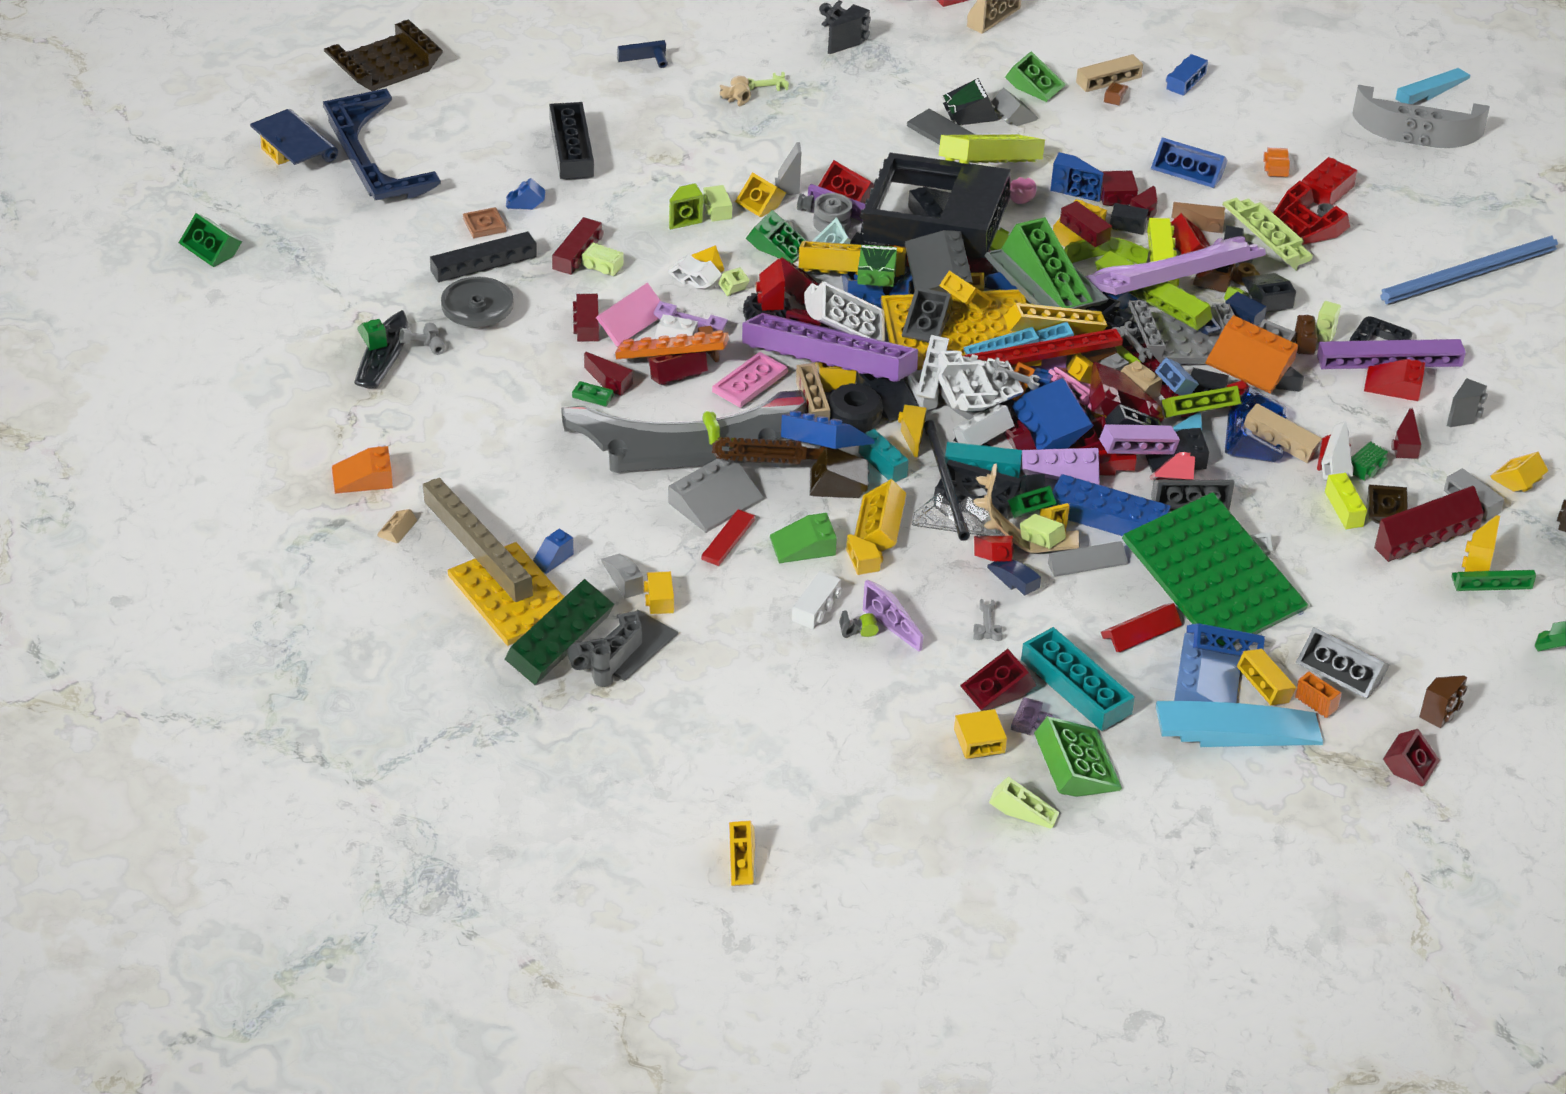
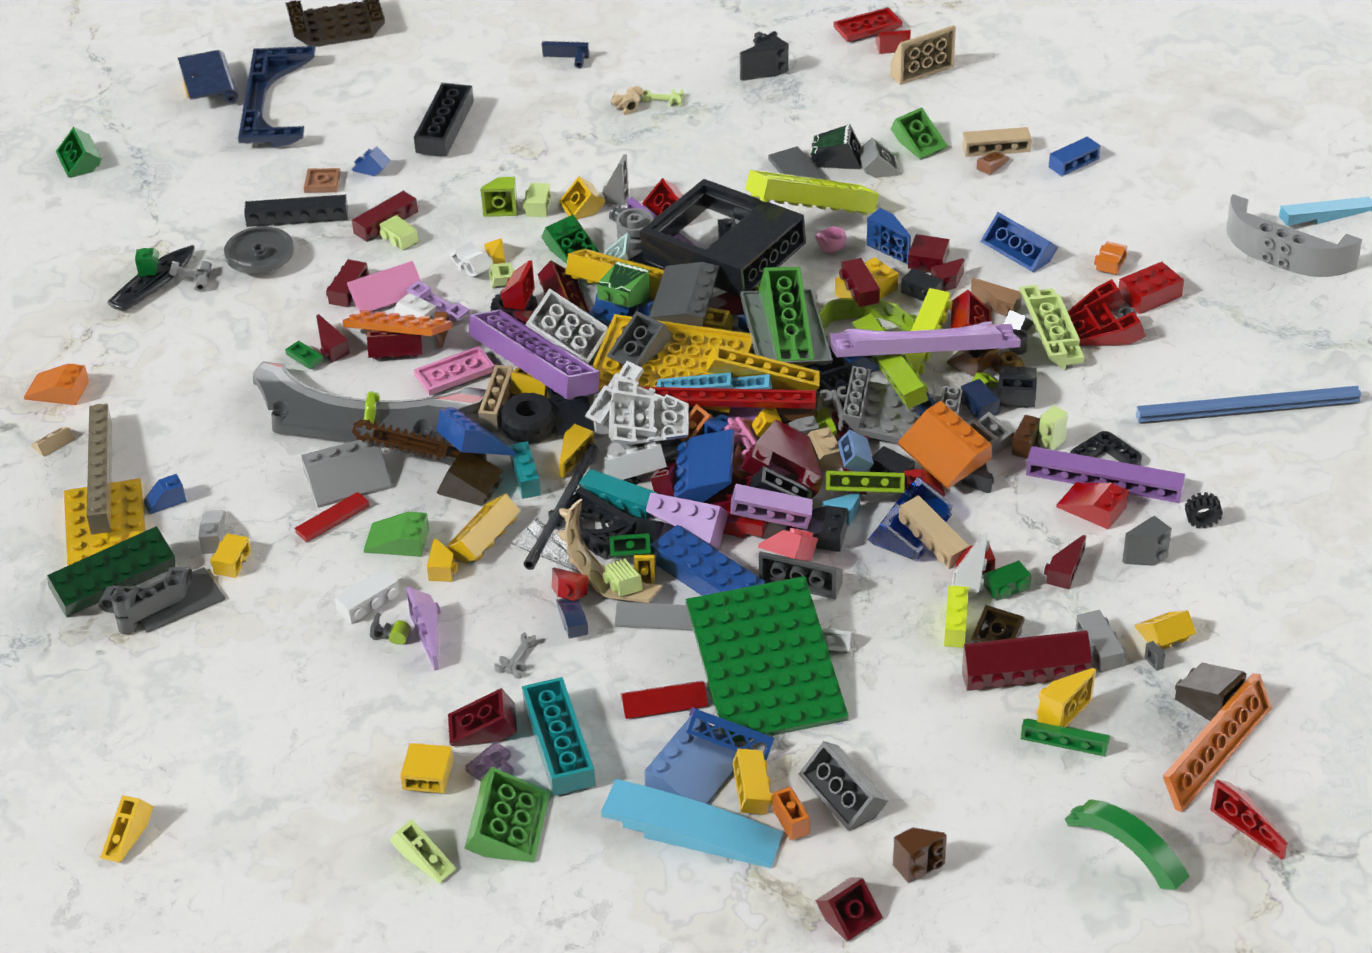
camera: 25 degrees right, 0 degrees up
yellow panel [939,271,993,315] -> none
light grey bar [992,358,1040,390] -> none
none -> dark grey plate [1144,641,1165,671]
none -> black tyre [1185,492,1223,529]

